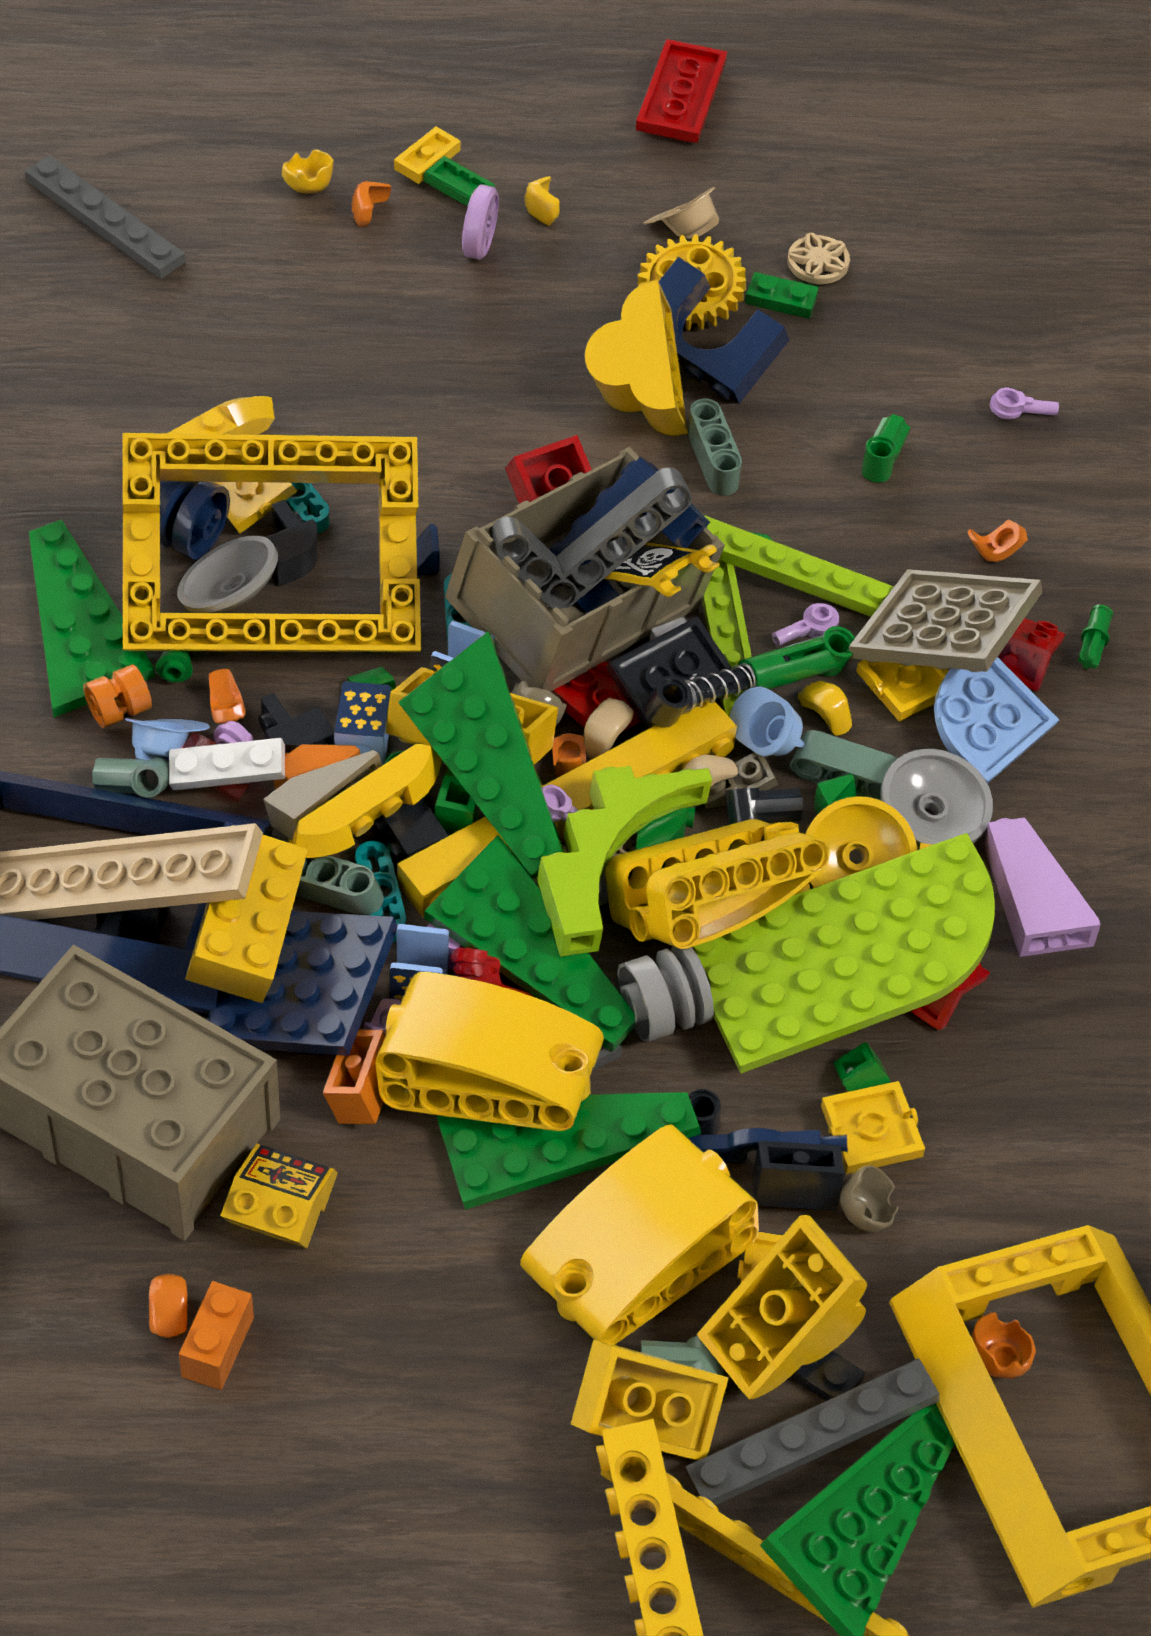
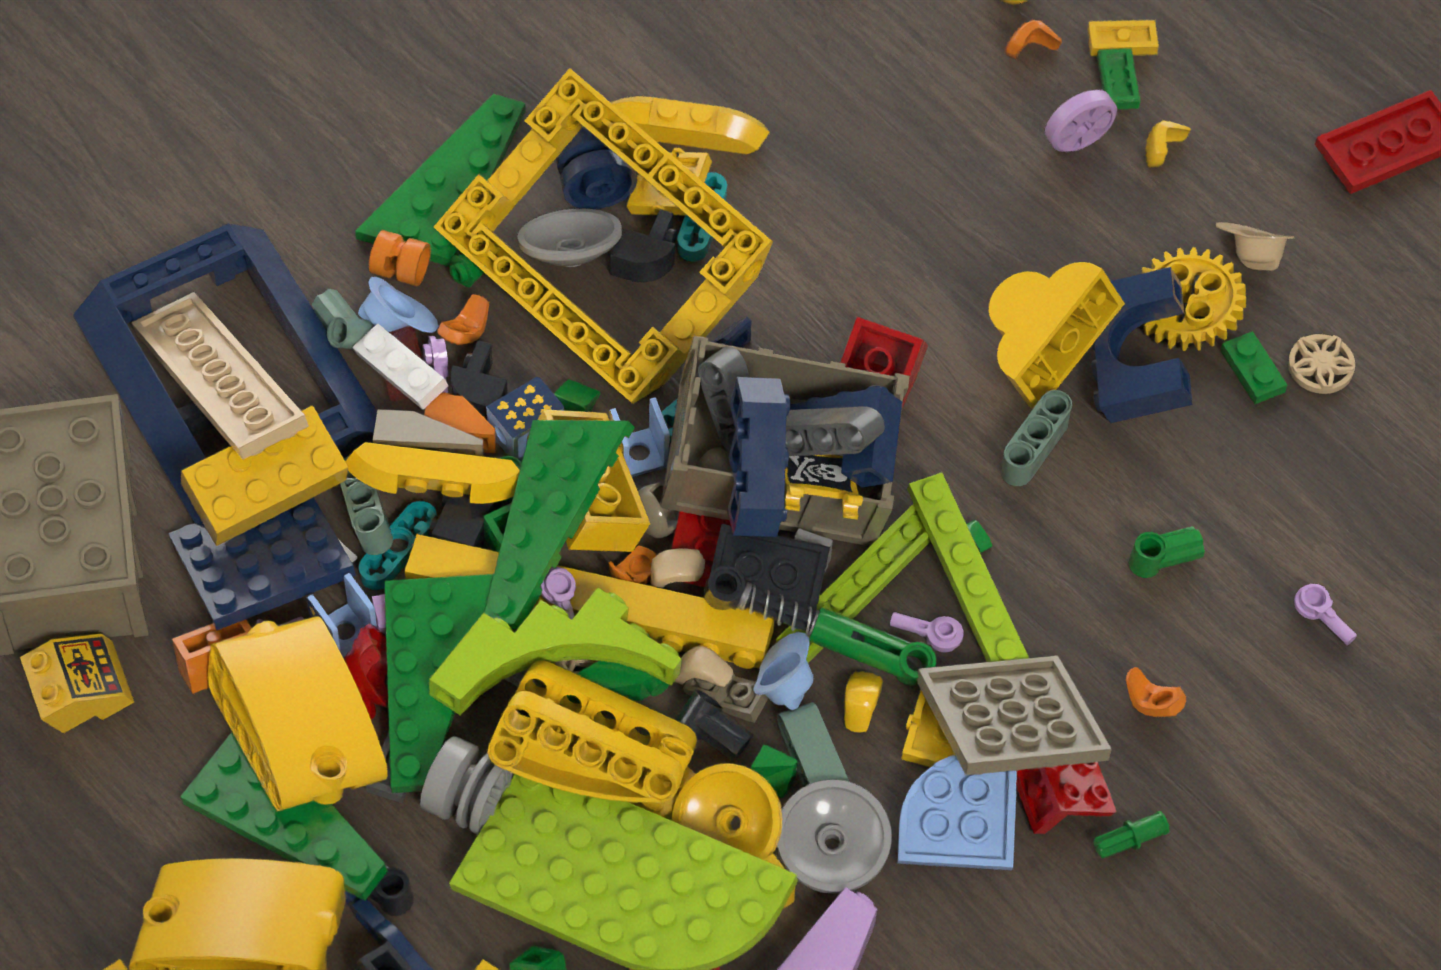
camera: 50 degrees right, 5 degrees up
none -> dark blue brick [728,377,790,537]

